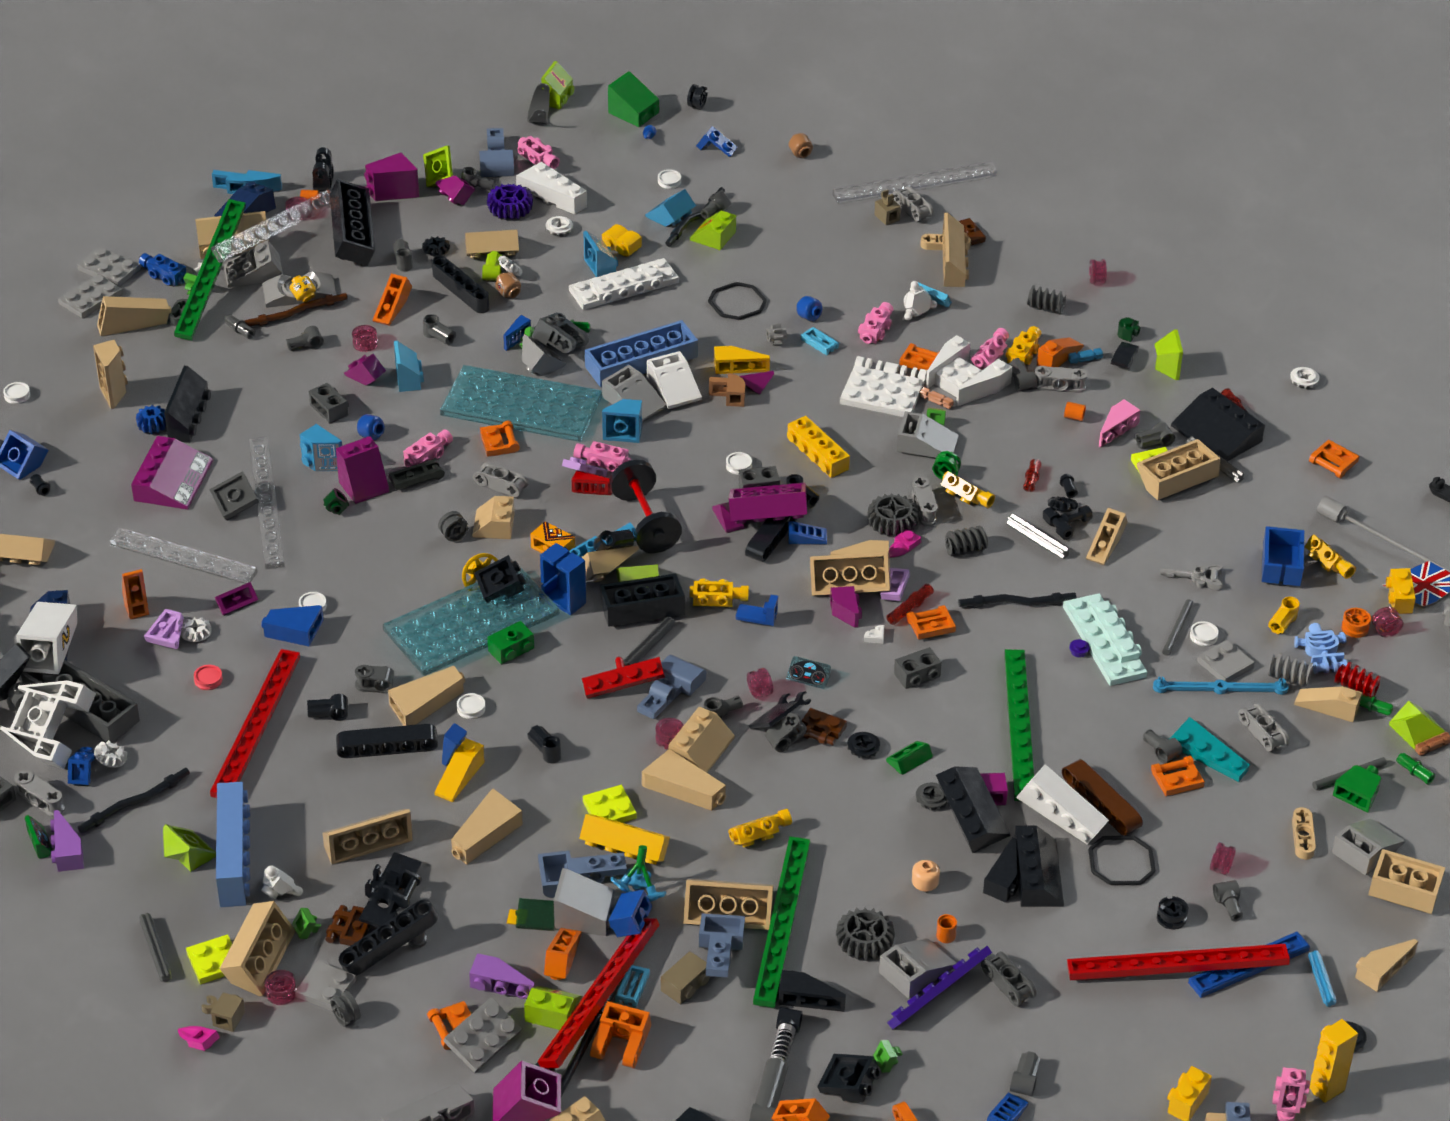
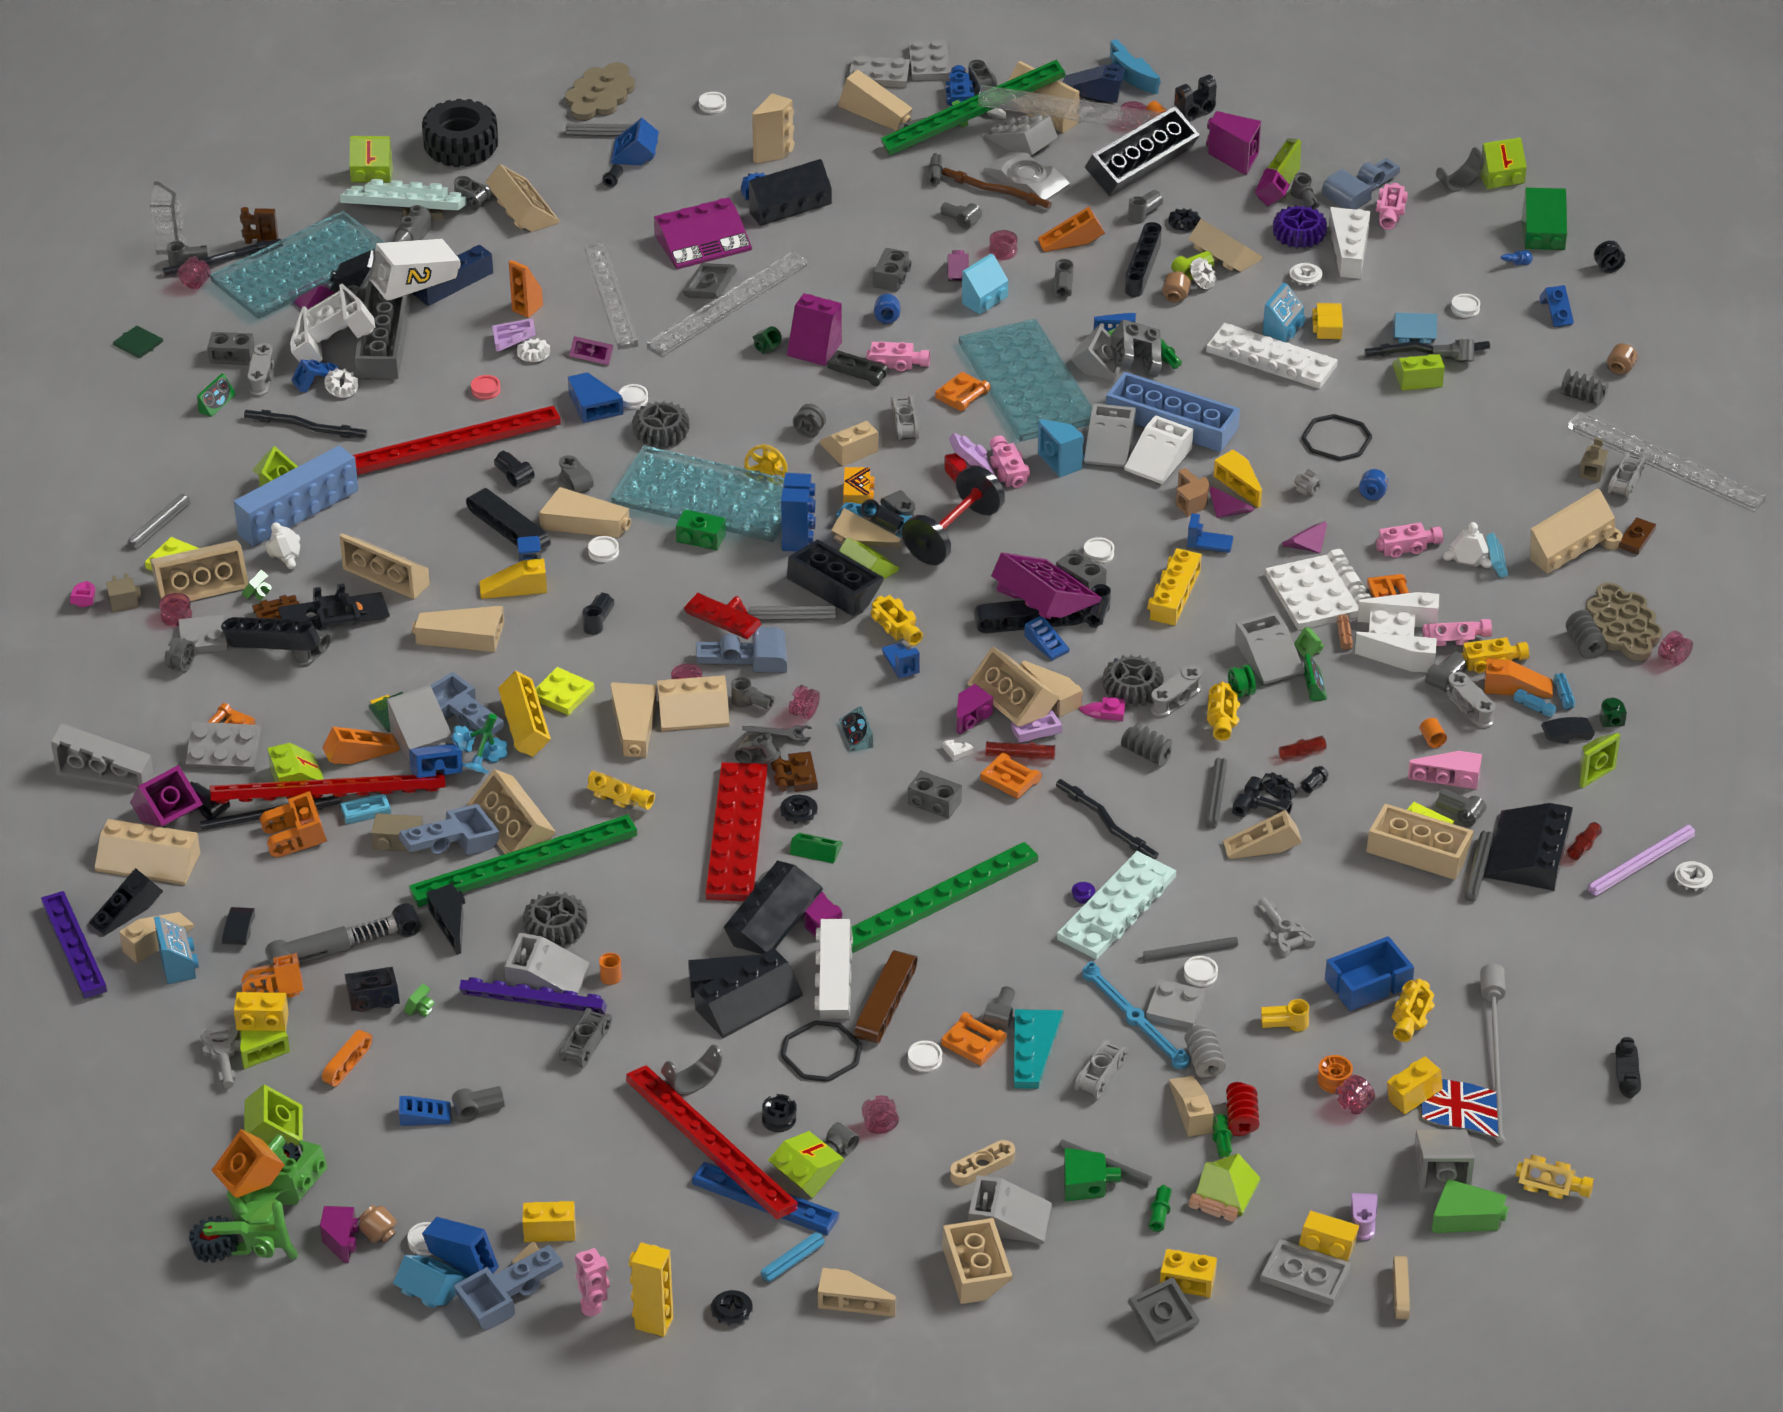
camera: 55 degrees right, 0 degrees up
medium lavender slope [50,810,84,872] -> none
yellow head [289,275,316,302] -> none
dark azure slope [300,424,342,471] -> none
medium lavender slope [469,954,535,999] -> none
black plate [474,555,526,603] -> none
medium azure tile [801,327,839,356] -> none
light nougat head [912,860,940,892] -> none
light blue piece [1294,623,1347,674] -> none
orange plate [1309,440,1360,479] -> none
none -> dark grey gear [632,401,690,448]
none -> dark grey piece [661,1045,722,1095]
none -> red plate [706,762,768,901]
none -> lime slope [768,1131,845,1199]
none -> dark grey piece [880,490,915,516]
none -> white piece [908,1041,942,1073]
none -> dark grey piece [968,59,997,94]
none -> blue bracket [1187,513,1234,553]
none -> magenta slope [1282,521,1327,553]
none -> green slope [1304,654,1327,701]
none -> dark azure axle [1553,673,1575,709]
none -> dark grey piece [1561,369,1609,406]
none -> dark tan plate [1585,582,1663,661]
none -> lavender axle [1588,825,1695,896]

